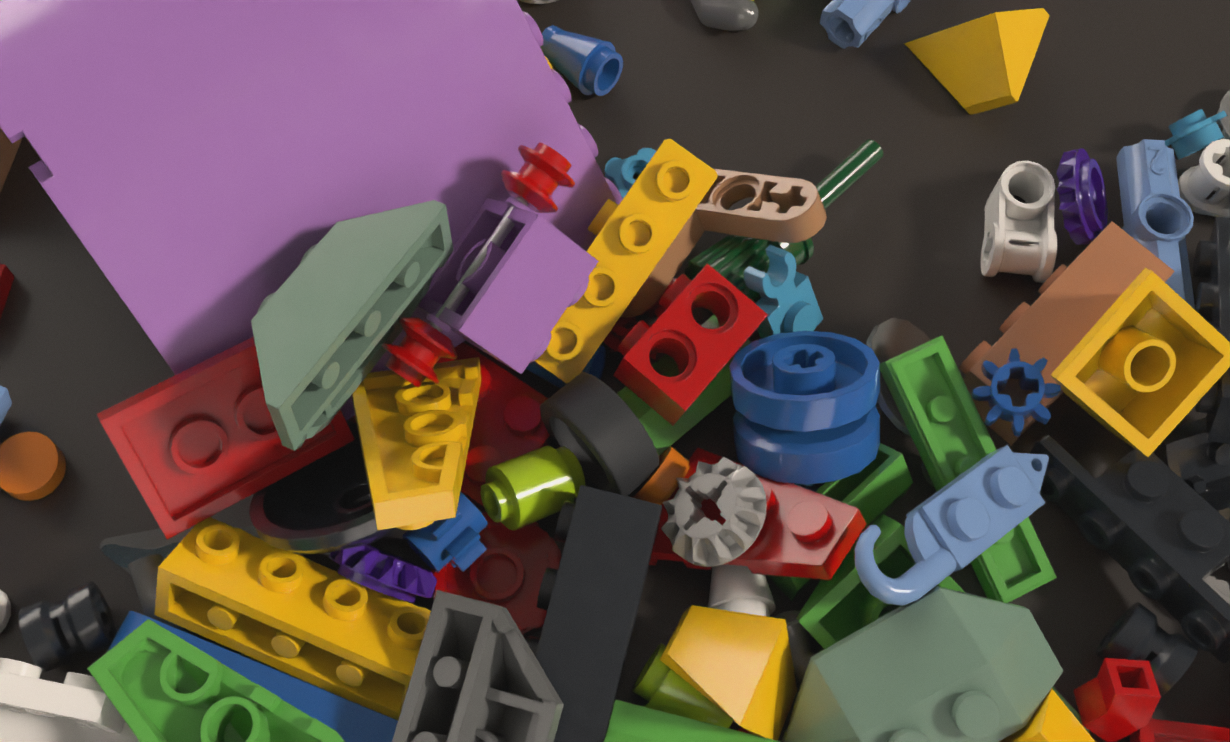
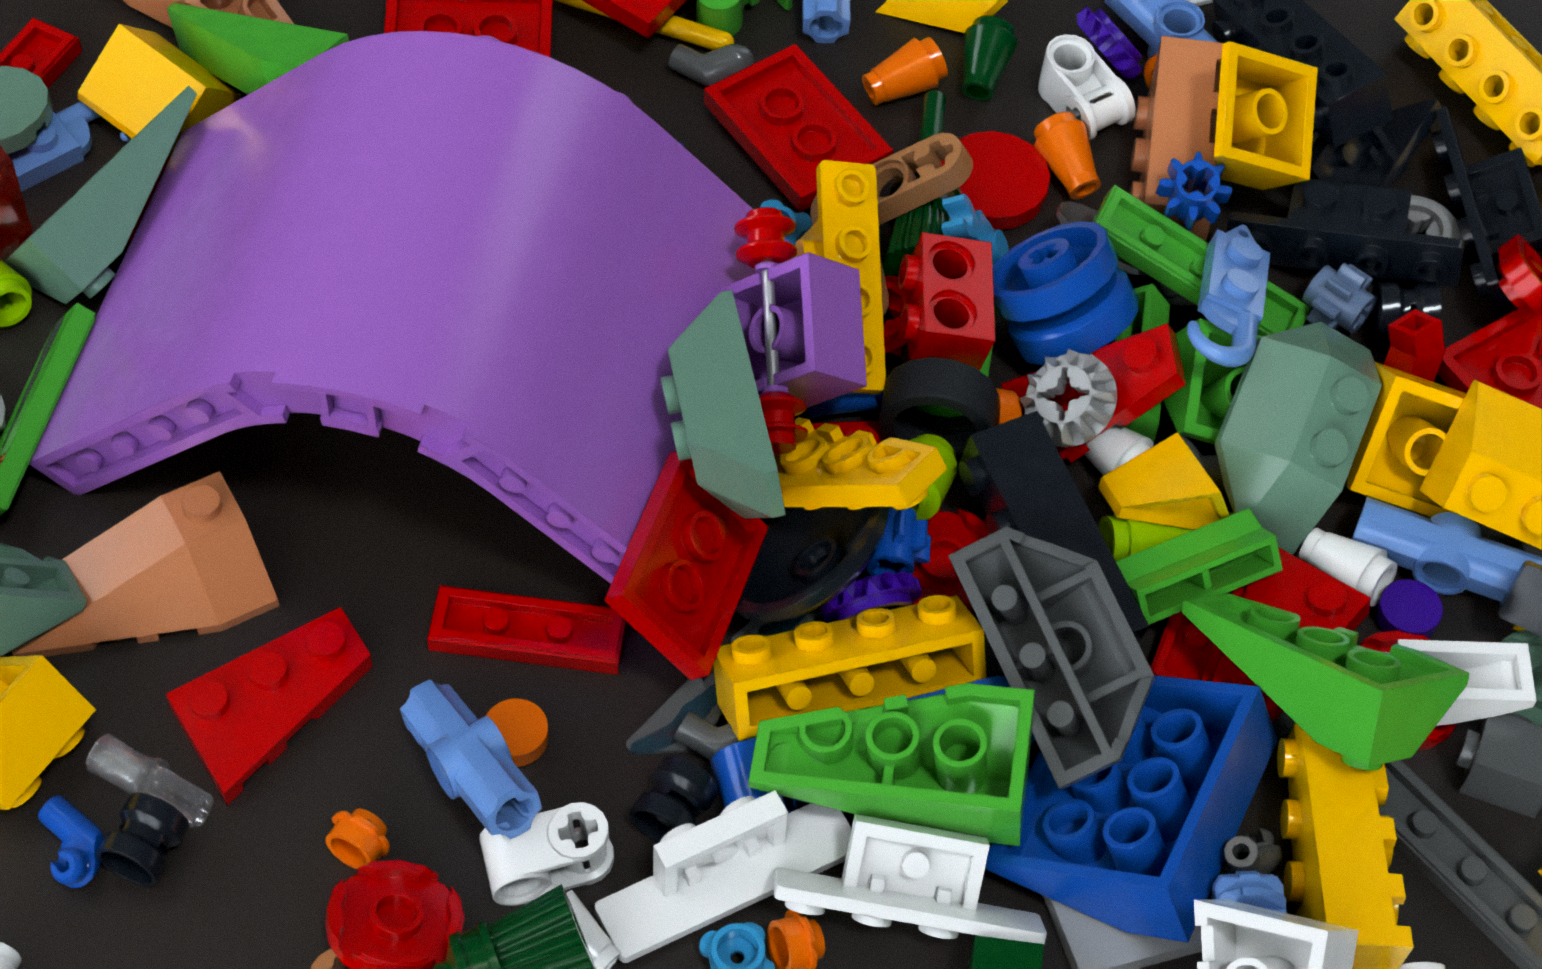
camera: 40 degrees left, 10 degrees down
none -> red tile [427,585,627,675]
none -> red plate [704,44,893,212]
none -> orange cone [862,37,948,106]
none -> red tile [941,131,1051,230]
none -> dark green cone [961,16,1018,102]
none -> orange cone [1033,112,1101,199]
none -> sand blue gear [1302,263,1377,334]

